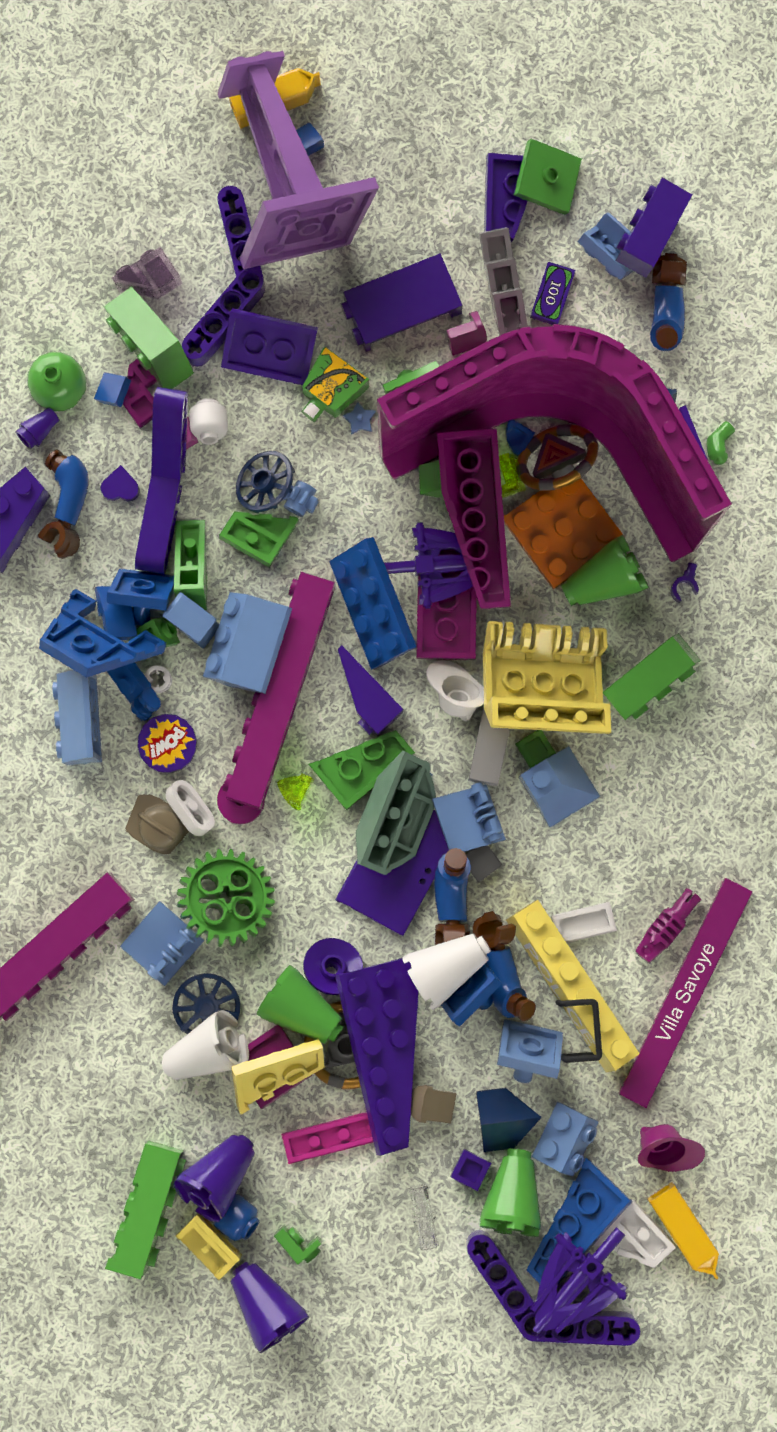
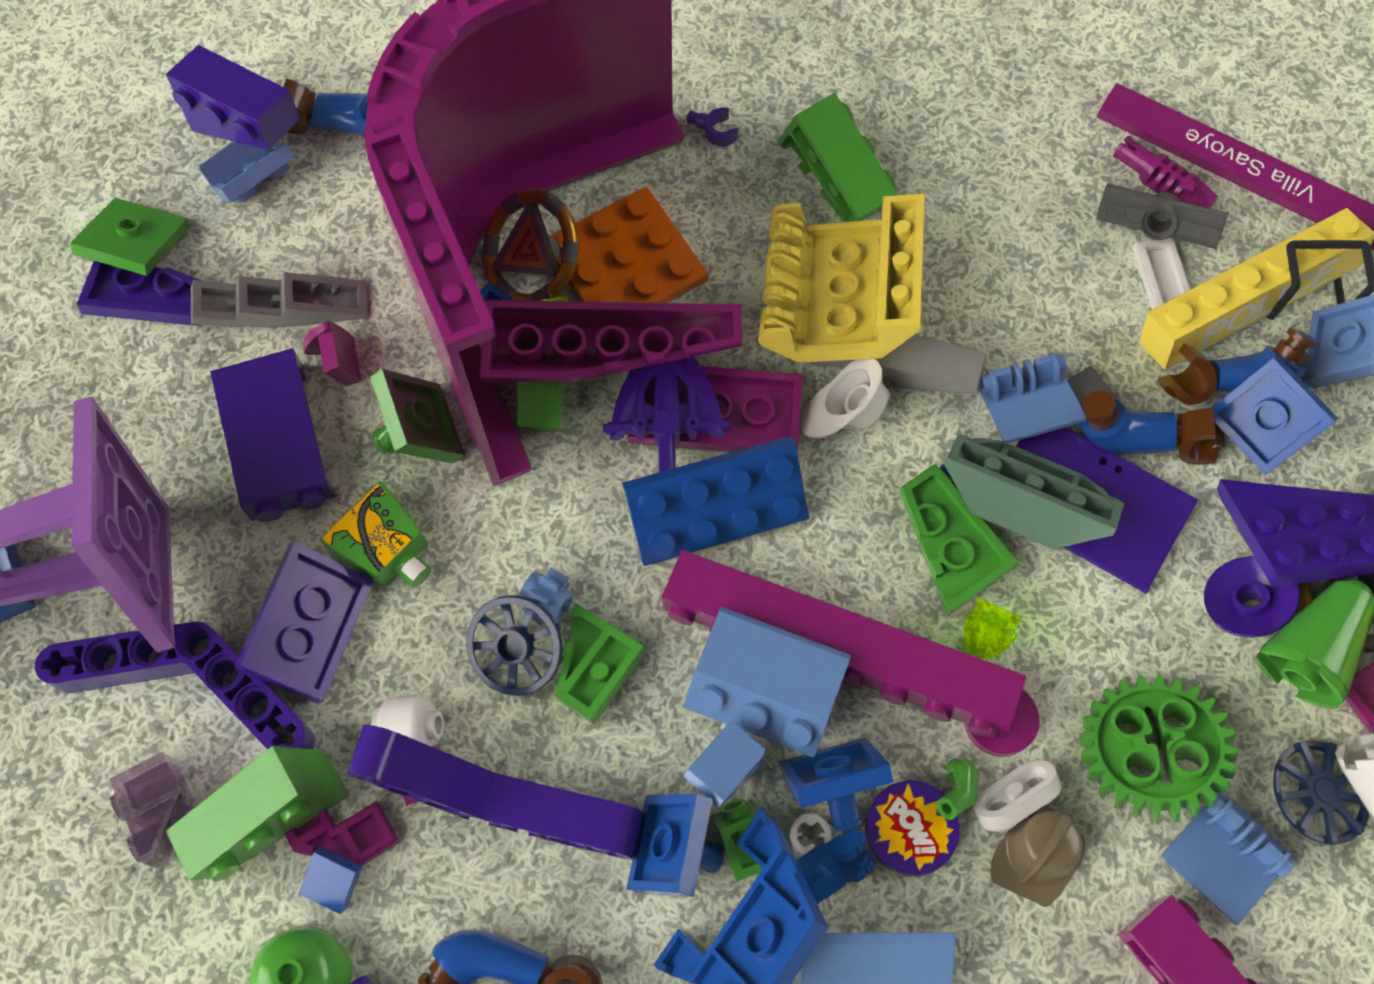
camera: 90 degrees left, 15 degrees down
blue slope [95,586,137,640] -> none
dark purple tile [100,465,140,502] -> none
bright green slope [174,520,207,610] -> none
dark purple slope [338,645,404,736] -> none
medium blue piece [342,401,376,435] -> none
white cone [402,933,491,1010] -> none
bright green tile [515,730,556,768] -> none
medium blue slope [518,746,600,827] -> none
dark purple tile [530,262,576,325] -> none
bright green cone [561,535,649,606] -> none
none -> blue tile [779,737,894,831]
none -> bright green arm [937,758,978,820]
none -> dark grey piece [1096,183,1228,249]

